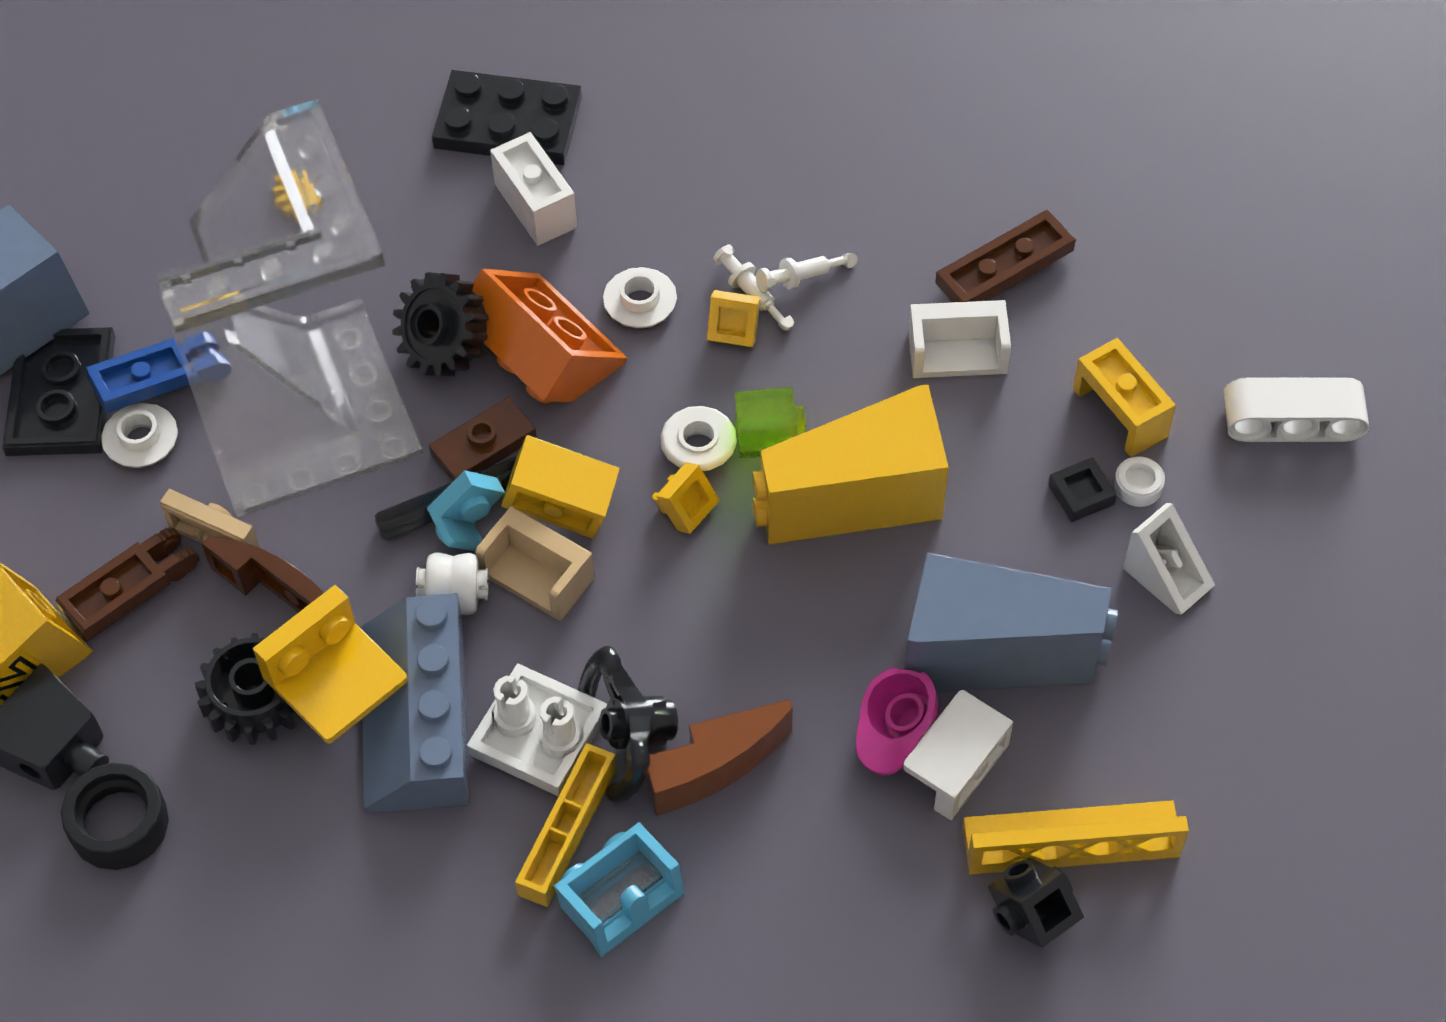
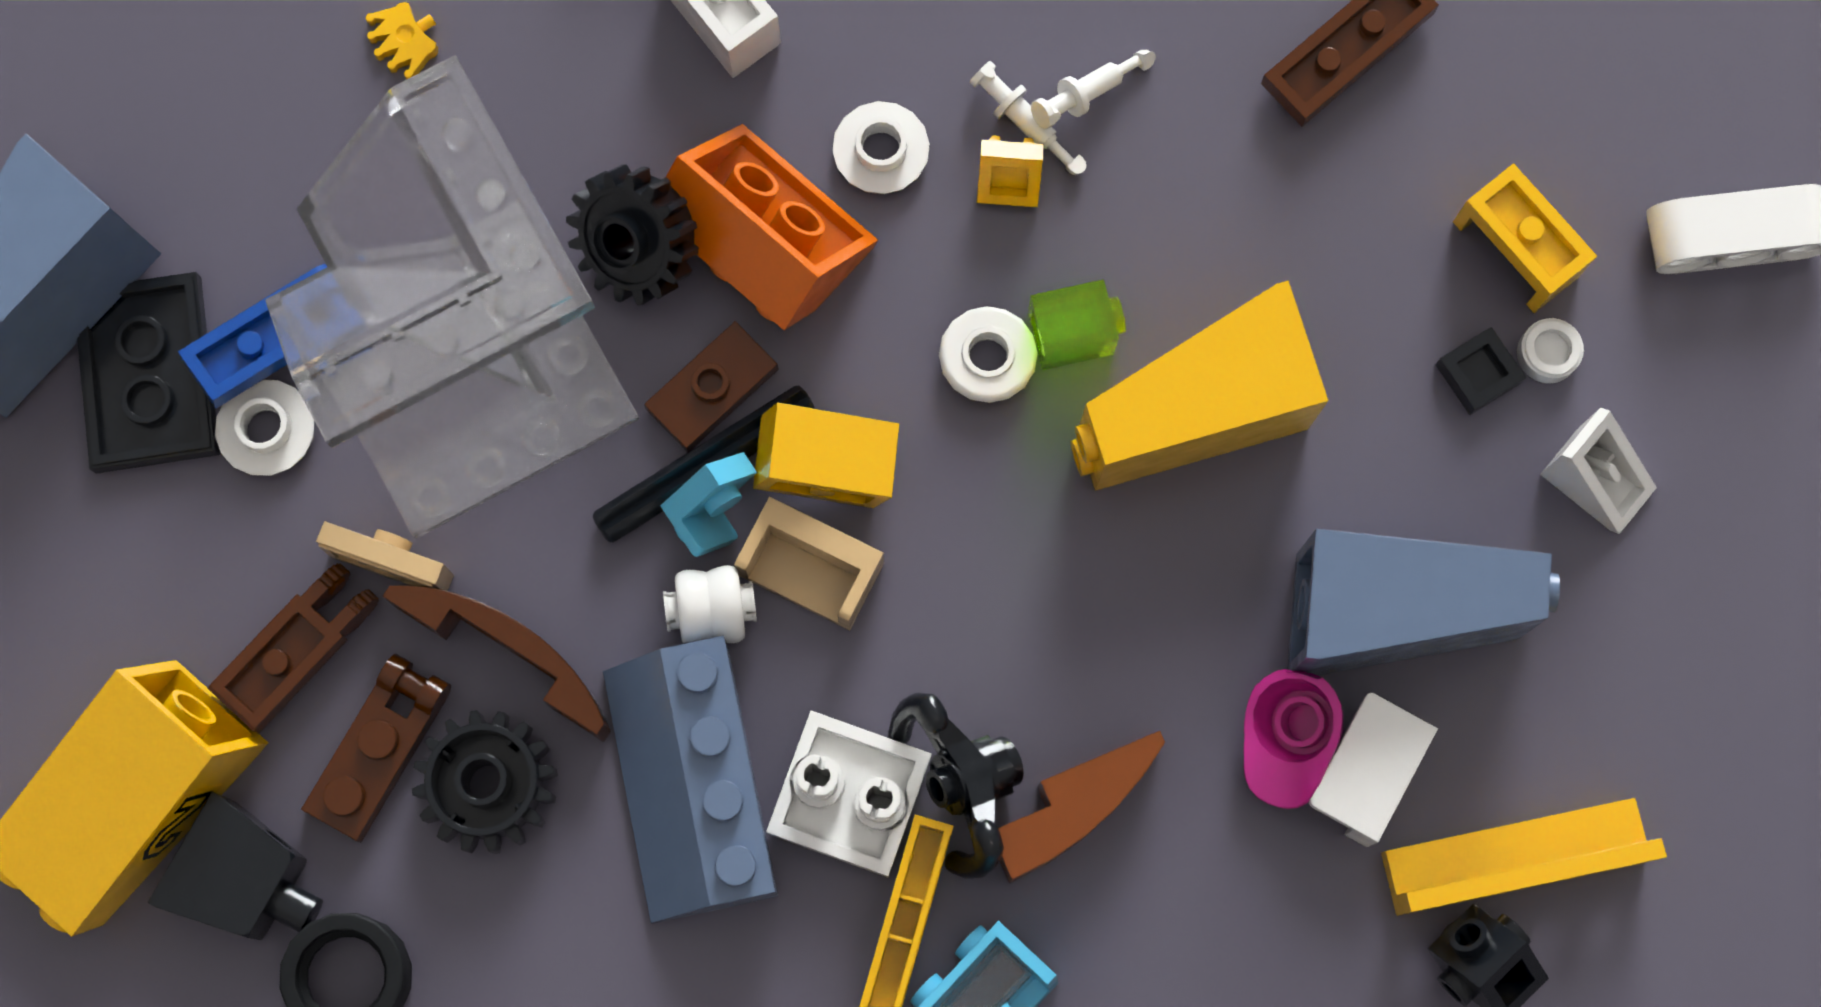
camera: 10 degrees left, 20 degrees up
yellow bracket [253,585,408,744] -> none
yellow tile [652,462,720,534] -> none
white panel [908,300,1011,378] -> none
none -> reddish brown plate [301,654,451,843]

